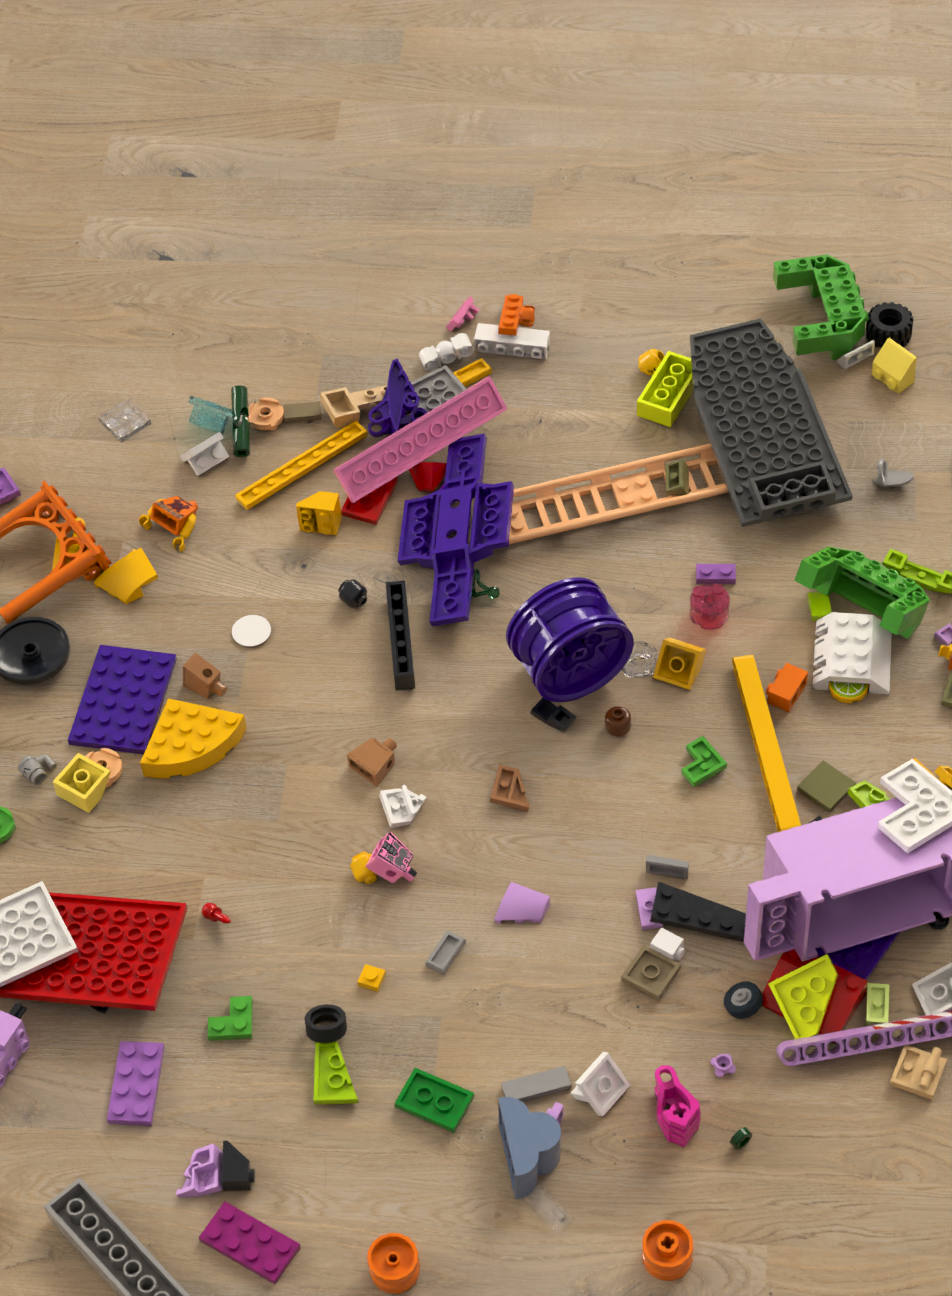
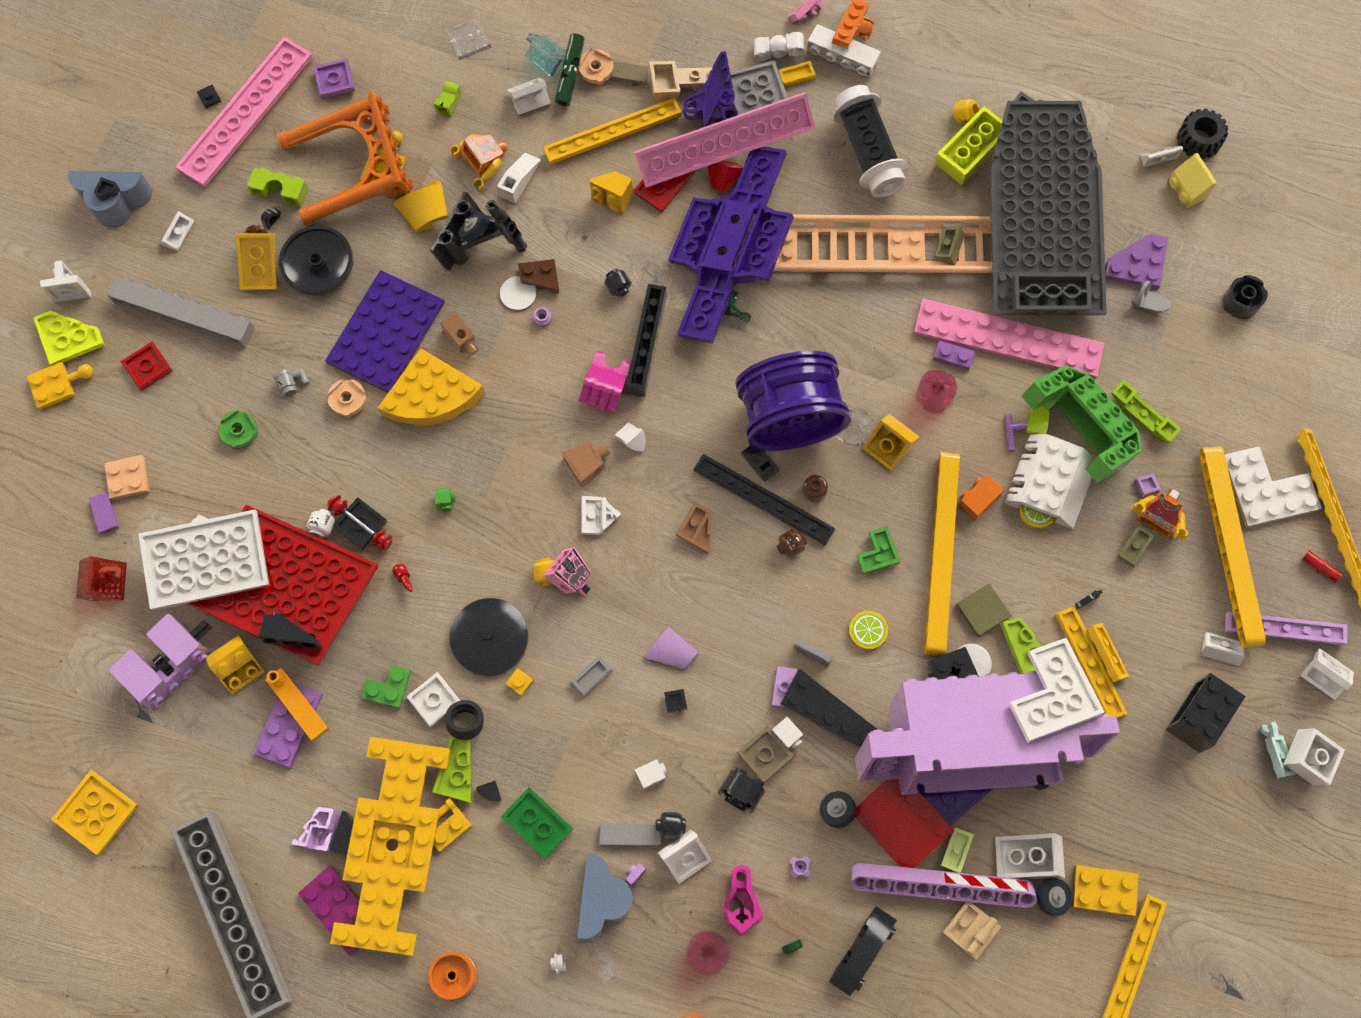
camera: 15 degrees right, 20 degrees up
light yellow slope [53,753,111,813] -> none
neon yellow plate [769,954,838,1039] -> none
bright green wedge [773,254,868,360] -> none
none -> yellow slope [205,635,265,695]
none -> black slope [259,613,322,650]
none -> light orange piece [265,668,329,742]
none -> white head [306,509,335,539]
none -> black plate [327,495,392,551]
none -> yellow piece [330,737,451,956]
none -> white tile [406,672,460,728]
none -> black plate [430,192,527,271]
none -> lime leg [434,81,462,117]
none -> yellow plate [434,797,472,852]
none -> bright green plate [435,487,456,512]
none -> black dish [450,598,529,676]
none -> black wheel [459,212,489,243]
none -> black tile [476,781,502,802]
none -> white slope [497,153,541,204]
none -> reddish brown wing [518,259,559,294]
none -> lavender plate [533,307,551,326]
none -> white plate [550,953,566,974]
none -> dark pink piece [579,350,631,413]
none -> white tile [615,422,646,451]
none -> white brick [635,759,668,790]
none -> black head [655,812,686,839]
none -> black plate [664,689,687,713]
none -> clear pink brick [687,931,729,975]
none -> black tile [694,454,835,546]
none -> black brick [718,767,765,813]
none -> reddish brown head [777,529,807,558]
none -> black brick [829,906,897,996]
none -> brick [833,85,908,197]
none -> tile [849,611,888,650]
none -> bright pink plate [914,299,1104,379]
none -> medium lavender piece [1004,414,1028,452]
none -> black piece [1075,590,1103,609]
none -> medium lavender plate [1105,234,1168,289]

